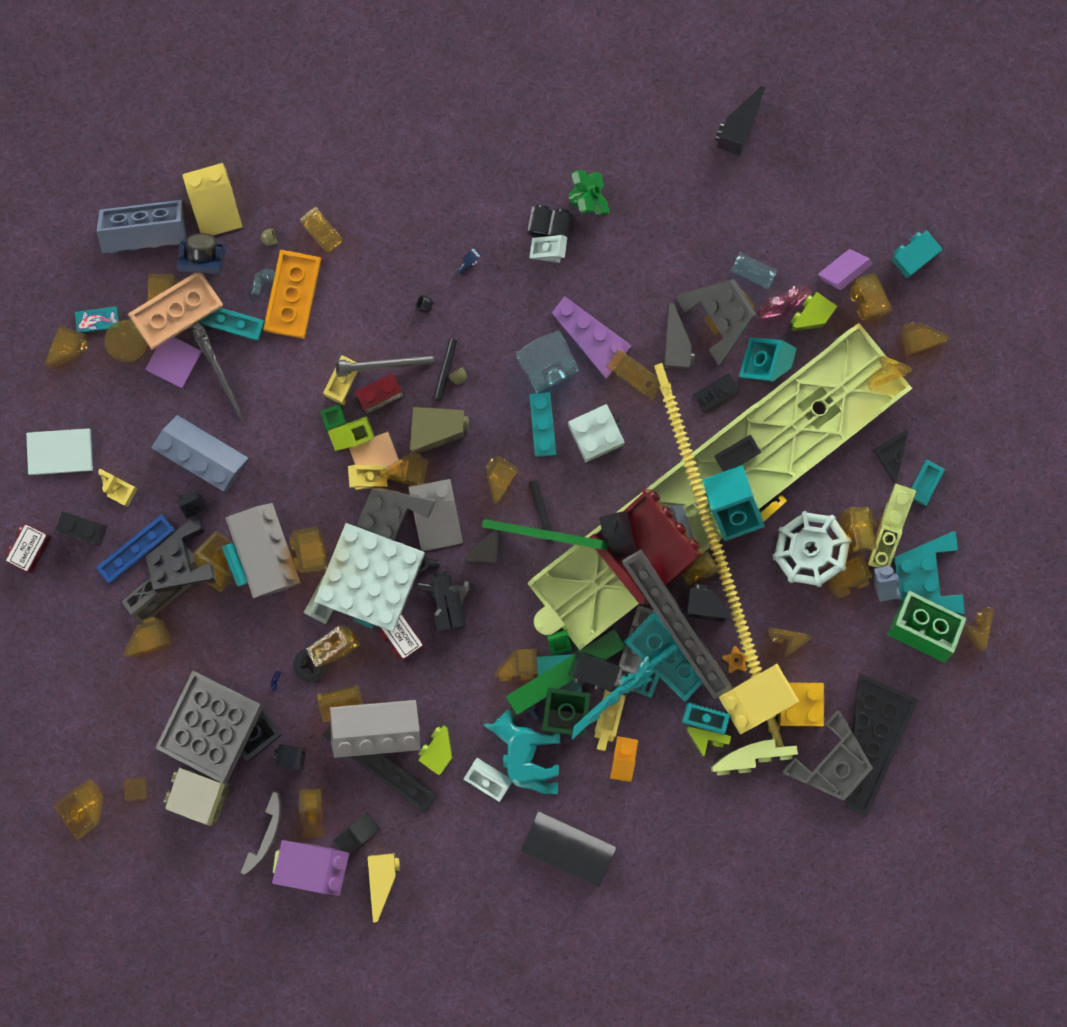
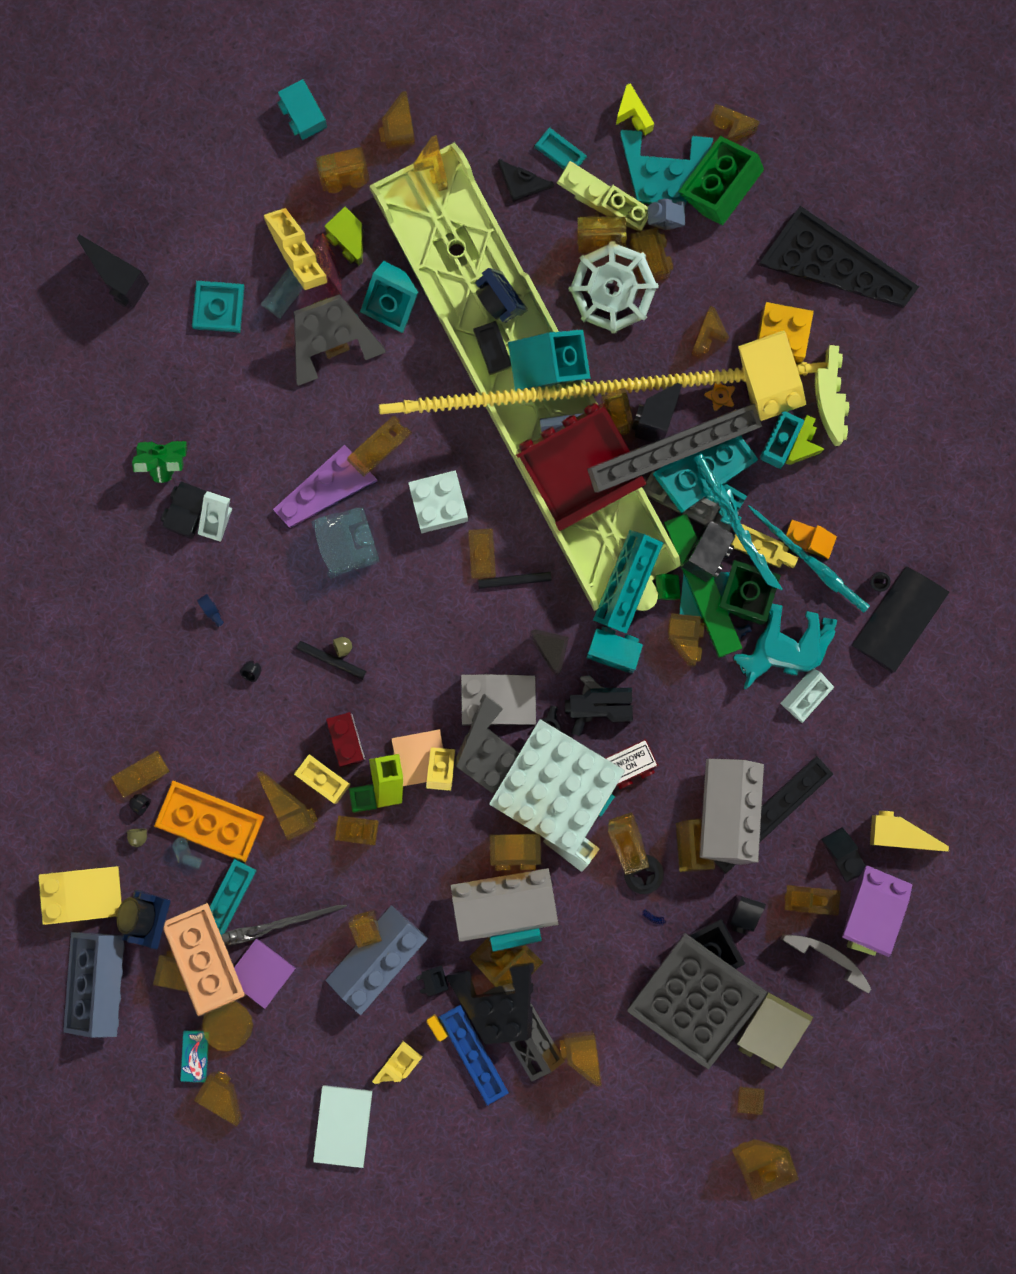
camera: 80 degrees left, 0 degrees up
brick [5,523,52,574] -> none
black brick [55,511,107,546] -> none
dark grey piece [335,356,435,377] -> none
clear yellow slope [377,453,428,486] -> none
olive slope [410,407,469,455] -> none
lime slope [418,725,453,776] -> none
green tile [482,519,608,551] -> none
clear yellow slope [485,455,519,506] -> none
teal plate [529,392,556,457] -> none
black slope [599,511,637,557] -> none
dark grey slope [664,303,695,370] -> none
black plate [693,373,740,413] -> none
yellow tile [760,495,787,522] -> none
dark grey wing [783,710,874,801] -> none
medium lavender tile [818,249,873,290] -> none
none -> black hinge [129,794,151,816]
none -> teal tile [192,281,245,333]
none -> clear yellow slope [257,771,318,841]
none -> light yellow slope [264,208,327,290]
none -> clear yellow slope [335,816,379,845]
none -> clear yellow slope [348,909,382,948]
none -> yellow tile [426,1014,448,1041]
none -> clear yellow plate [468,528,496,579]
none -> dark blue piece [475,268,528,323]
none -> teal slope [586,627,643,674]
none -> teal fence [593,530,663,634]
none -> neon yellow slope [616,83,654,136]
none -> teal sword [748,505,870,613]
none -> black hinge [870,572,891,592]

